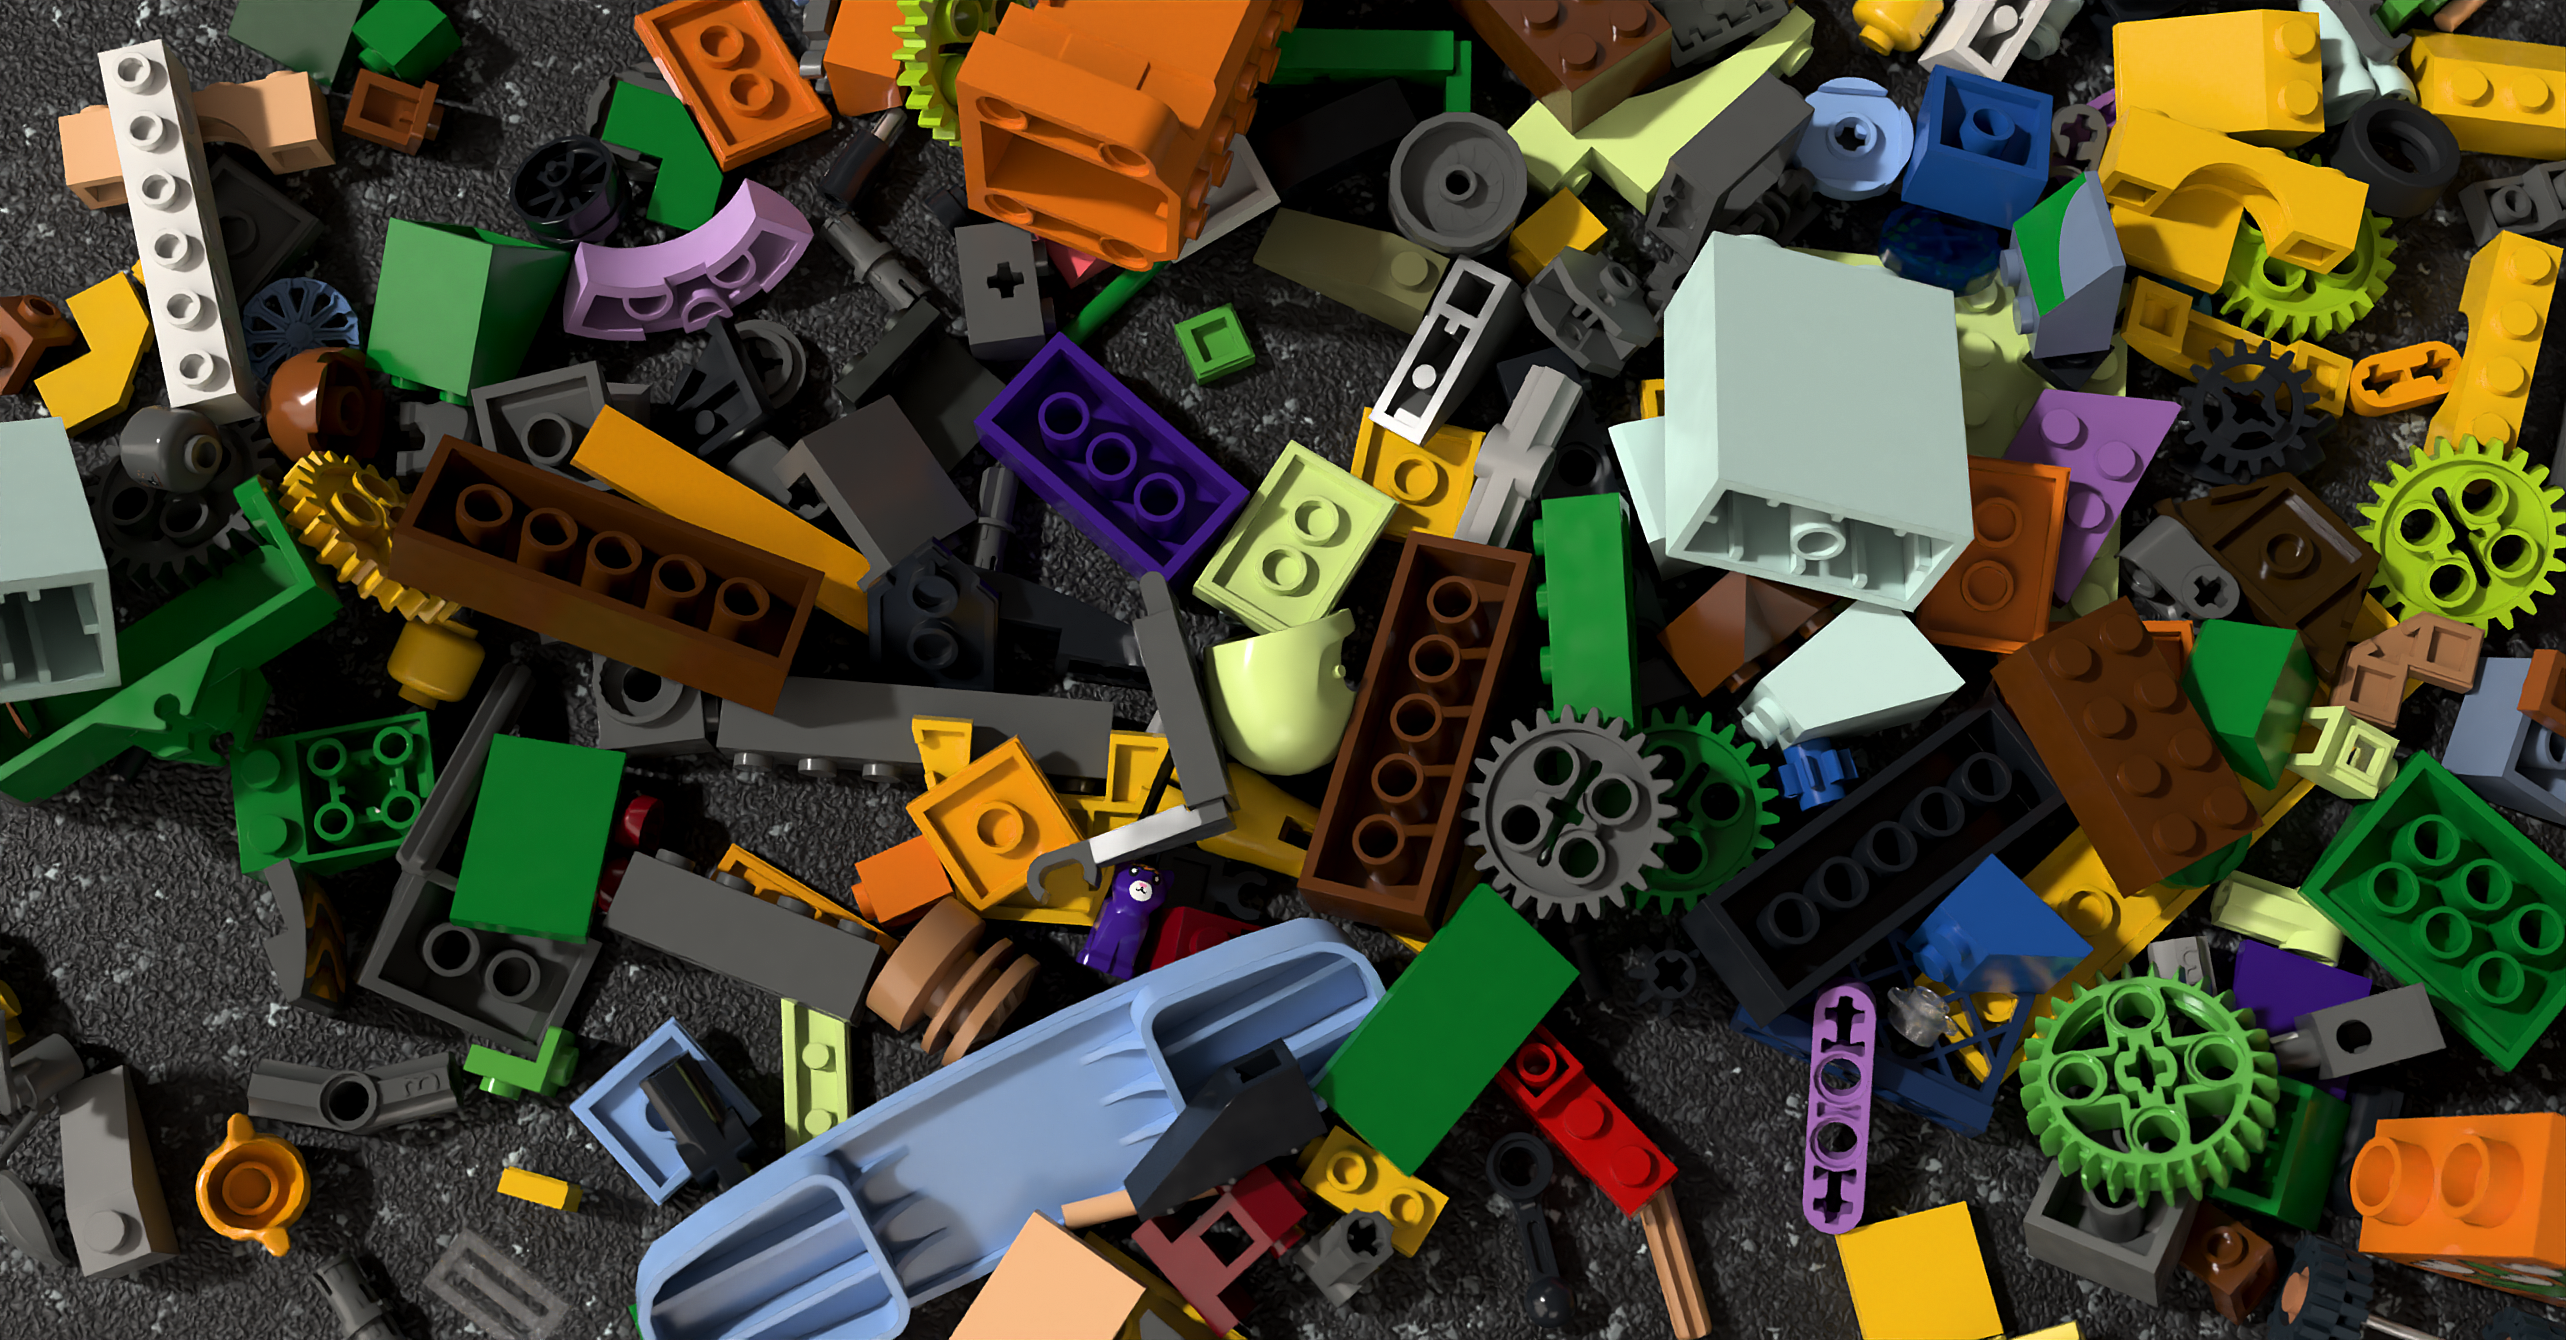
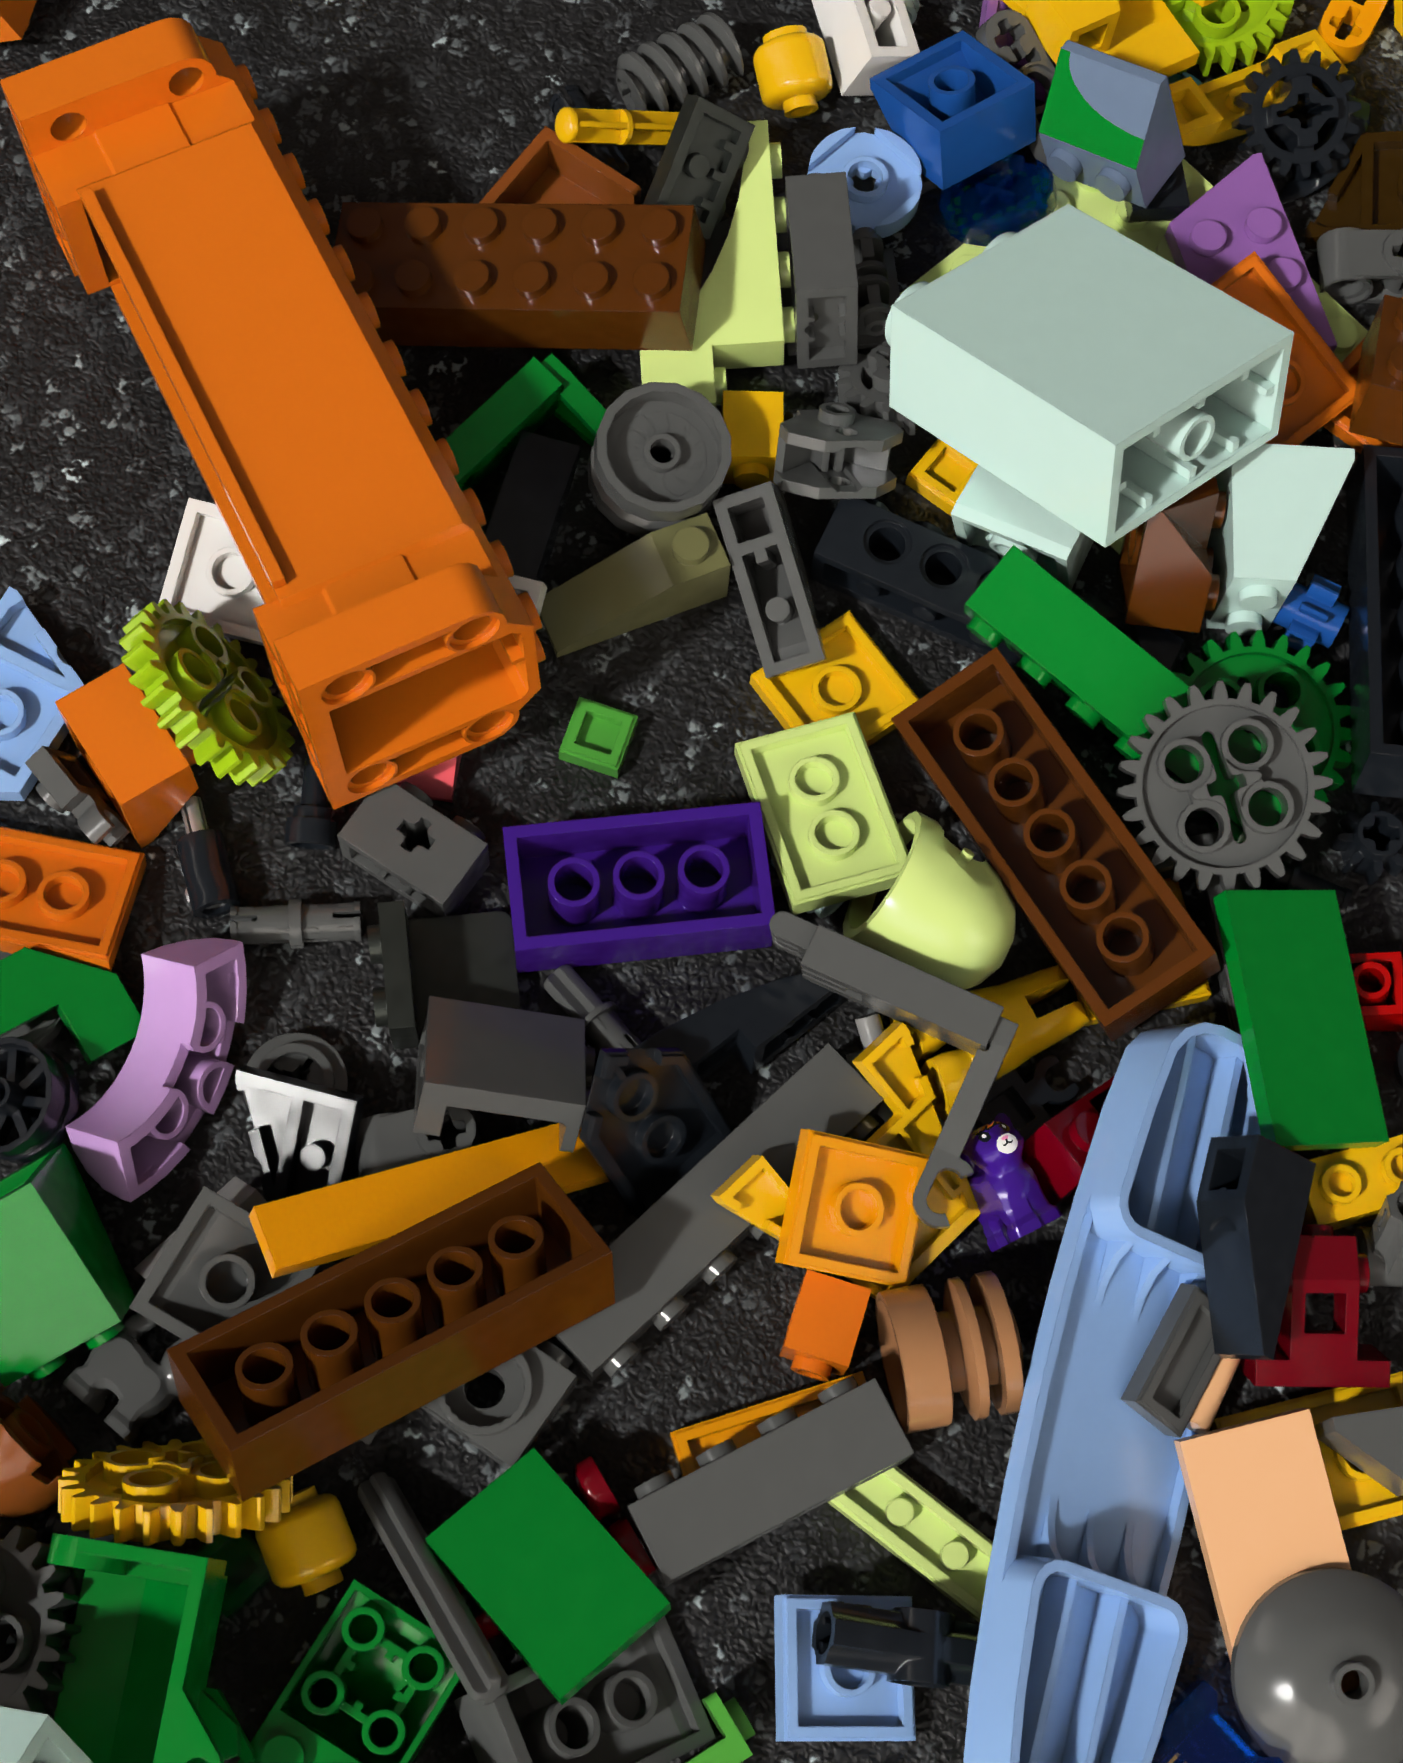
camera: 50 degrees left, 5 degrees down
green piece [1060,260,1171,347] -> none
light grey piece [1453,365,1583,549] -> none
none -> dark green tile [193,1529,271,1619]
none -> dark grey tile [1121,1283,1221,1438]

